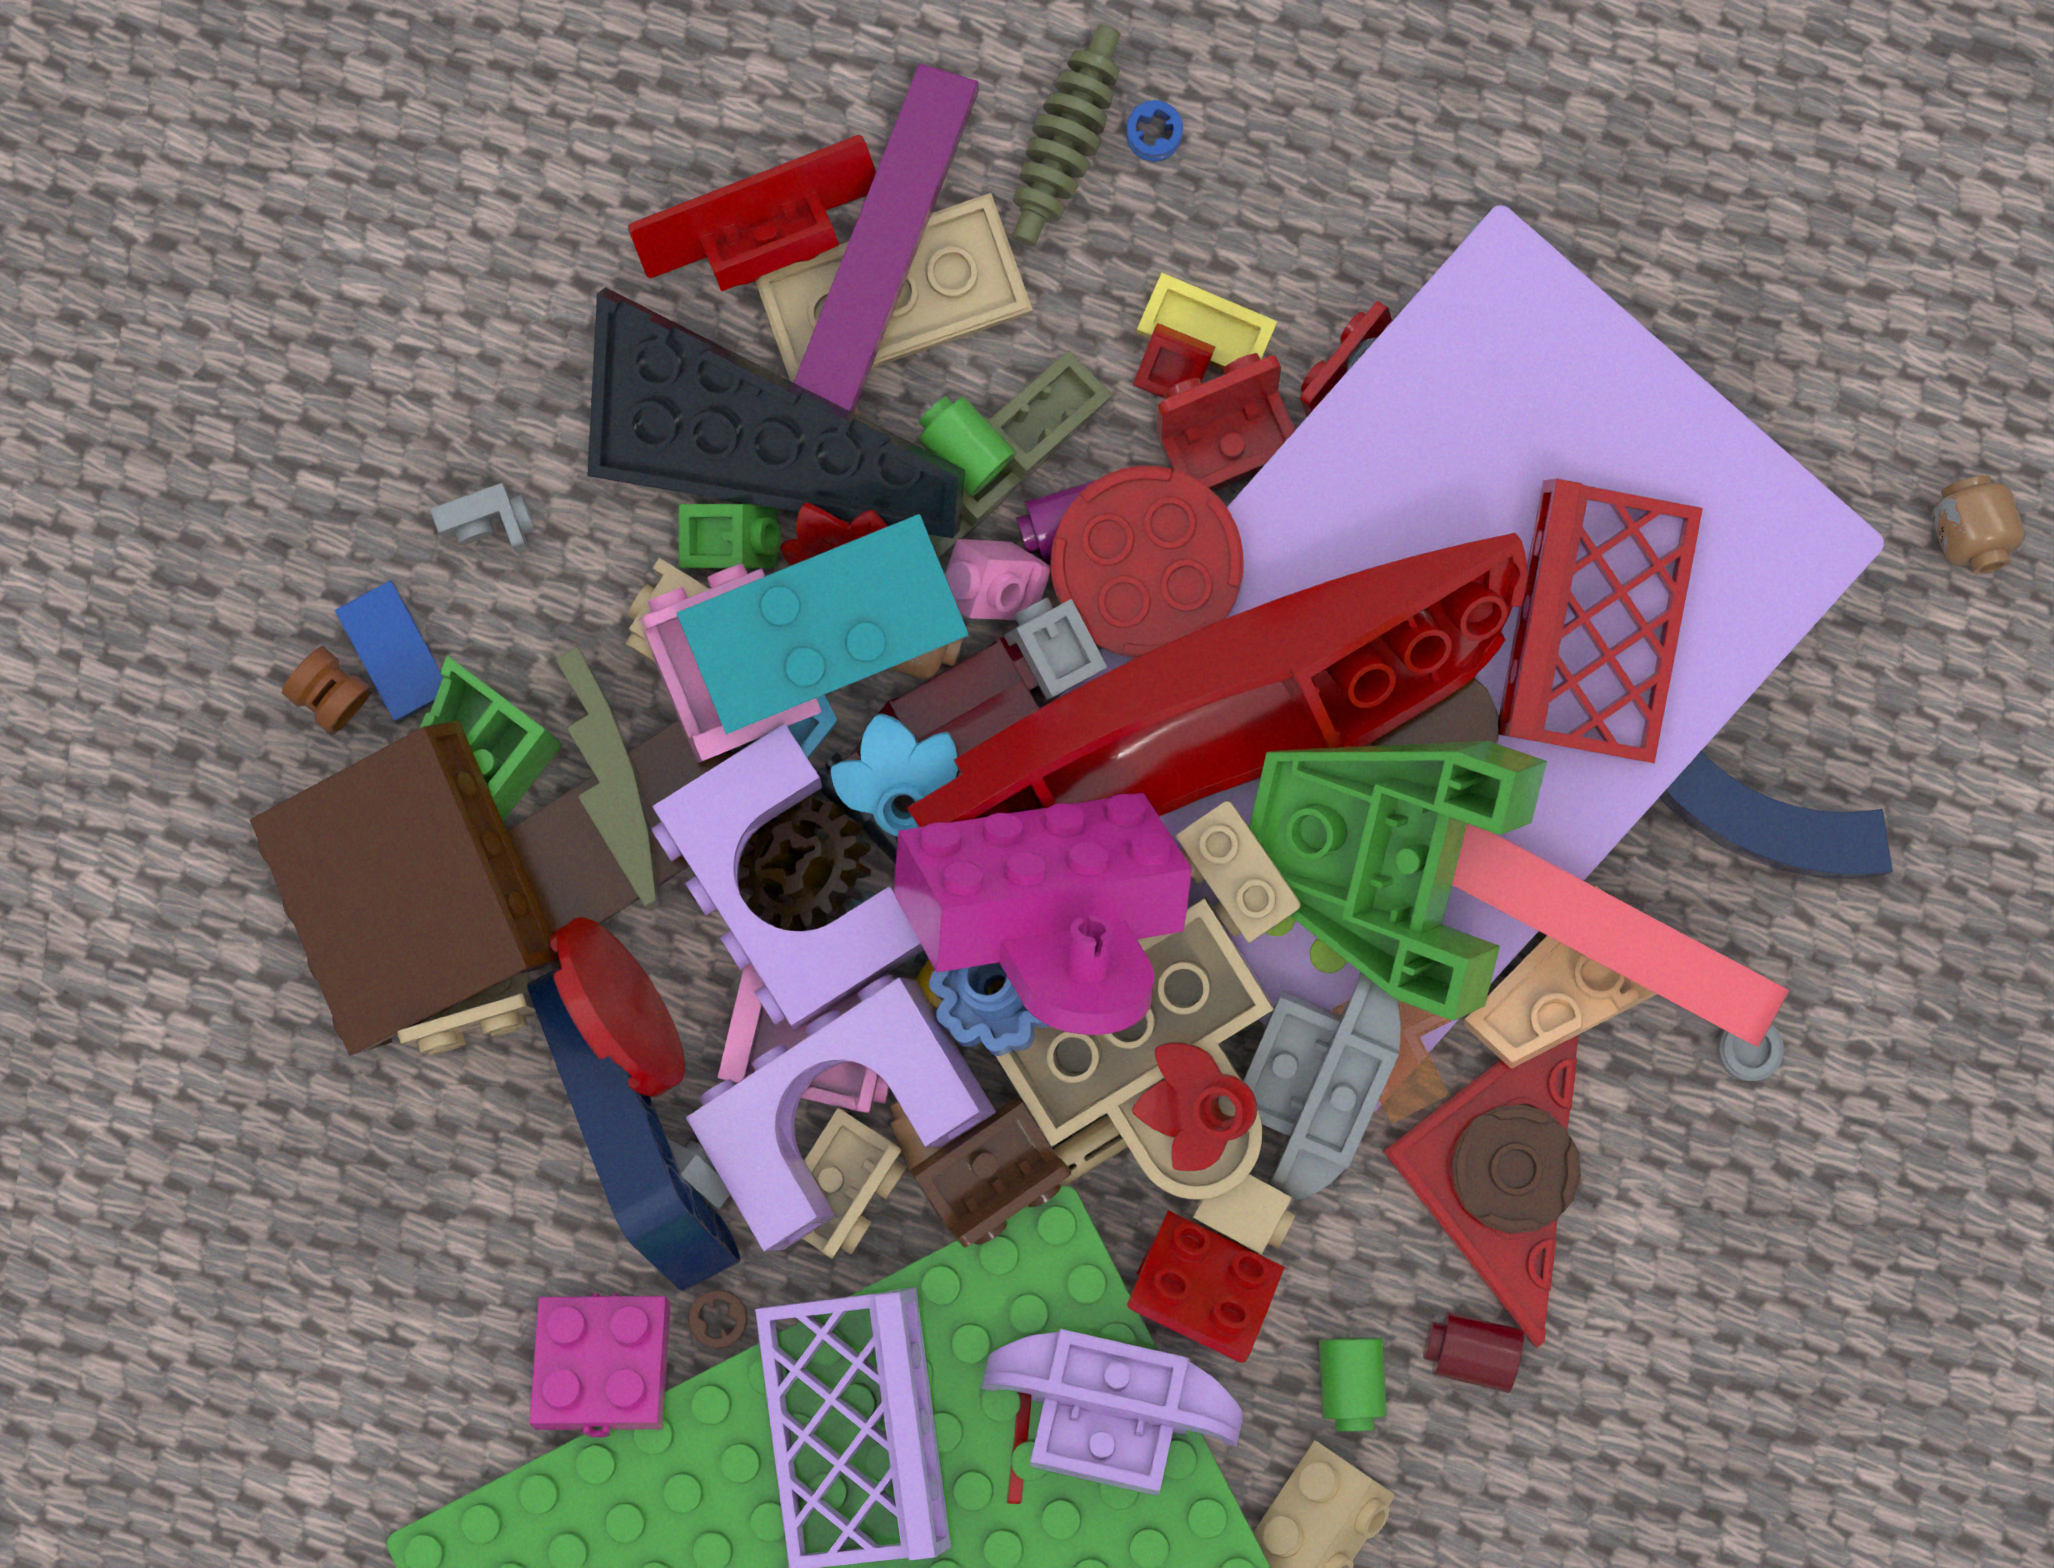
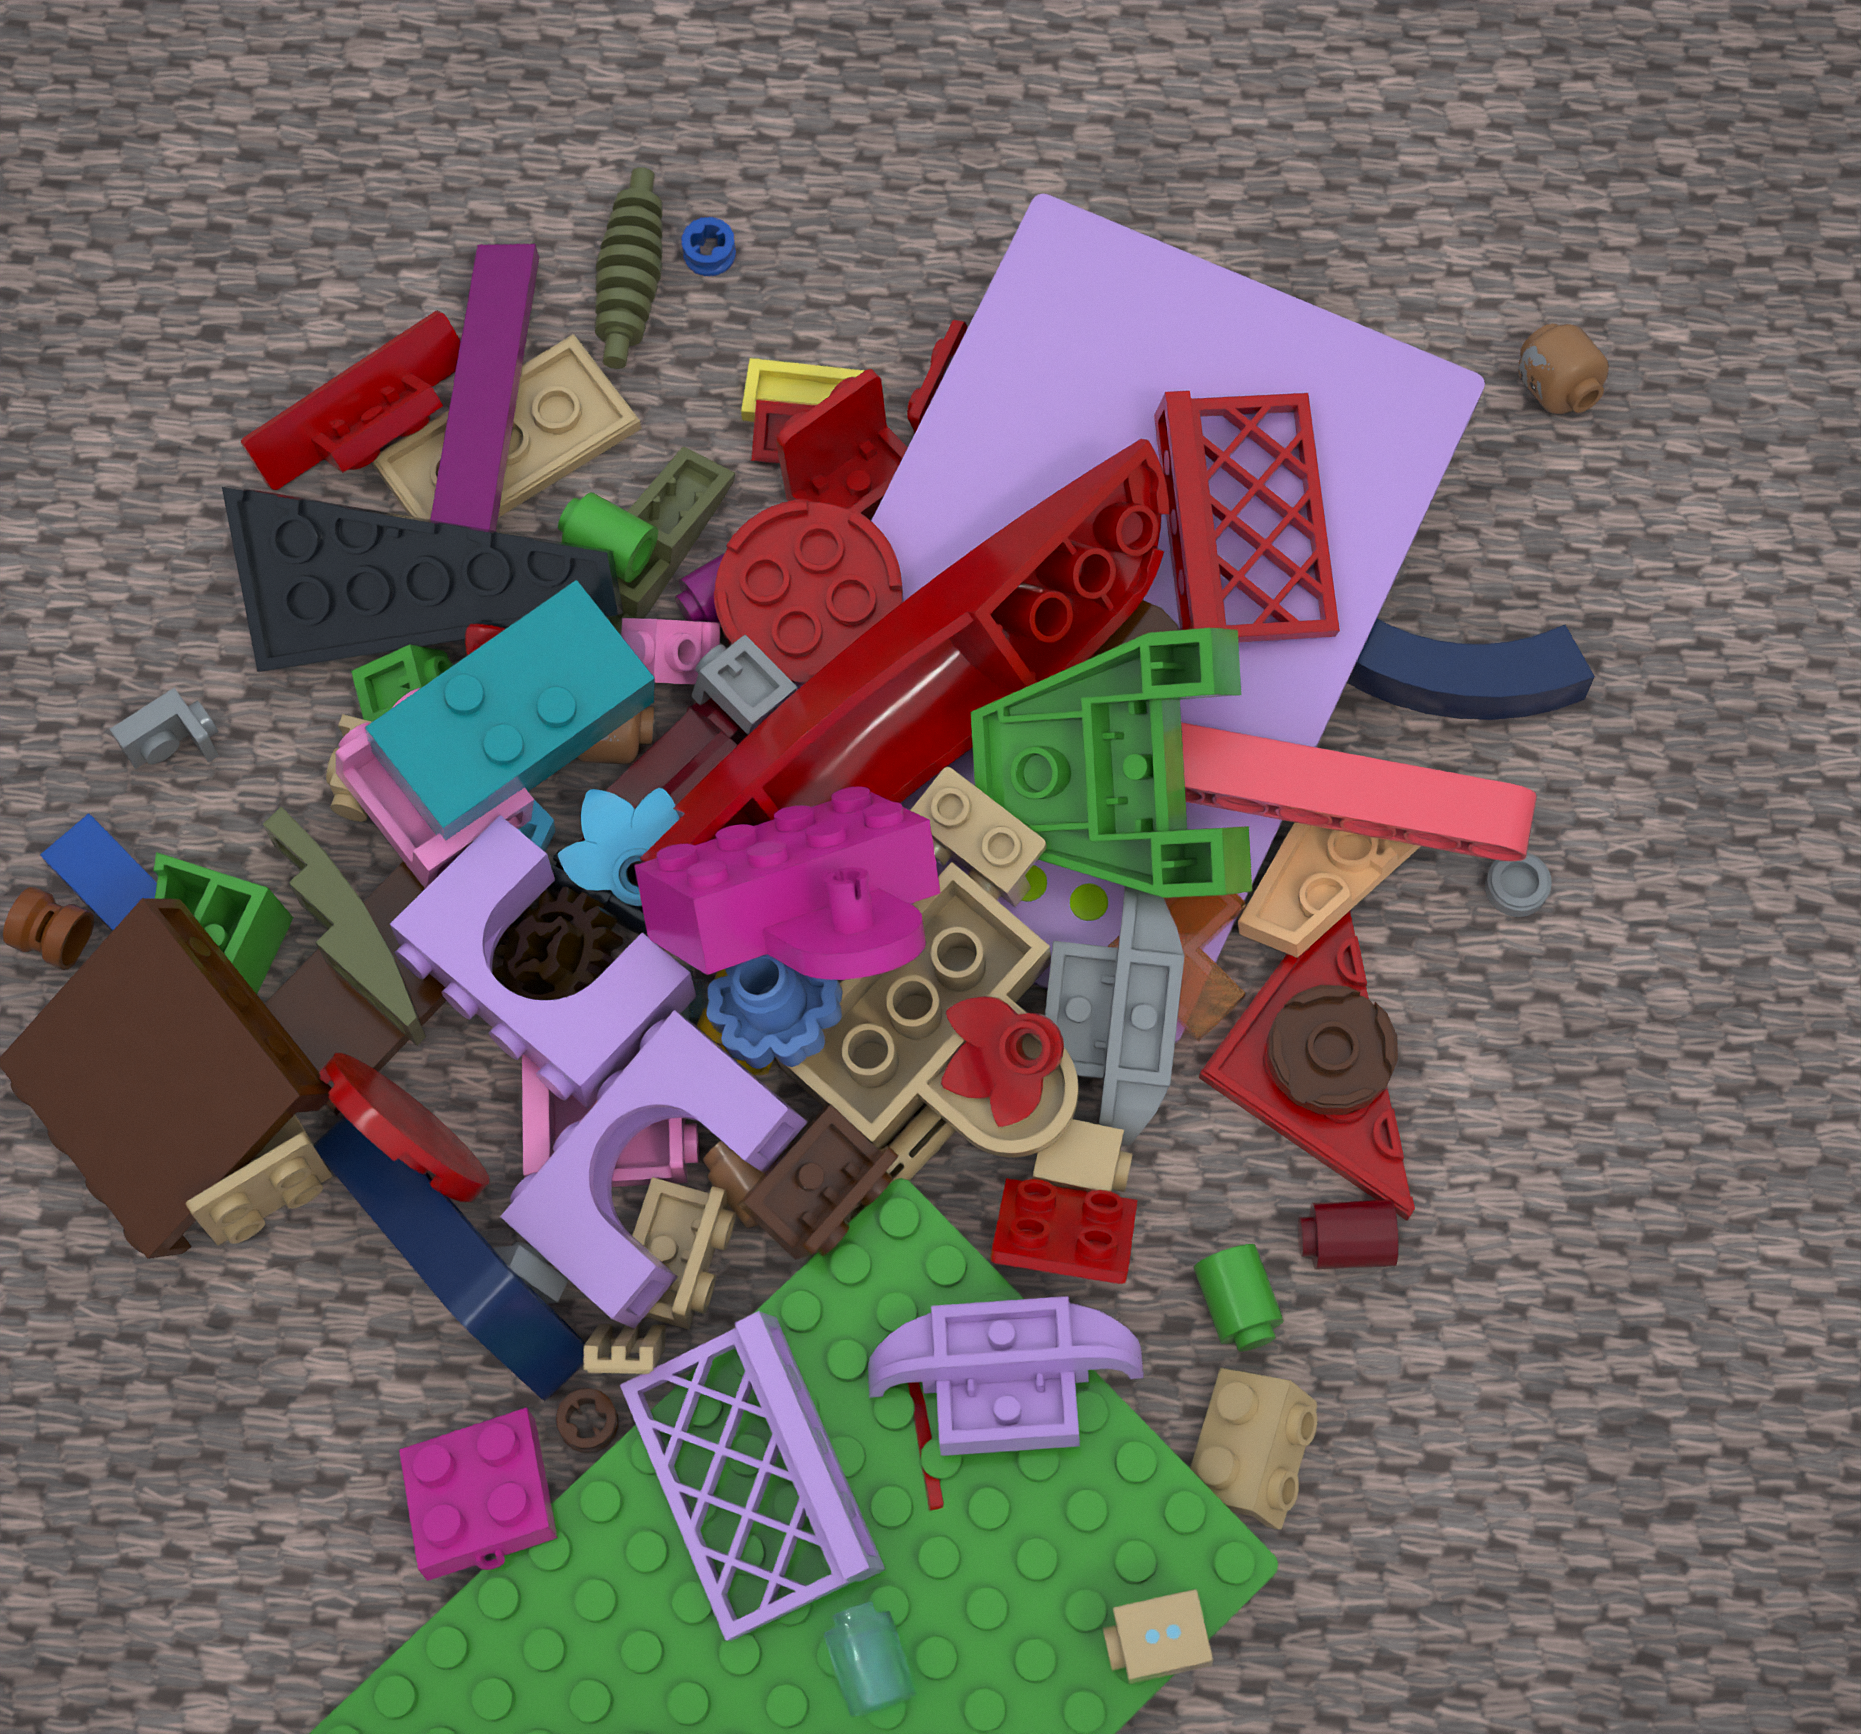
camera: 10 degrees left, 15 degrees down
none -> tan tile [584,1324,666,1374]

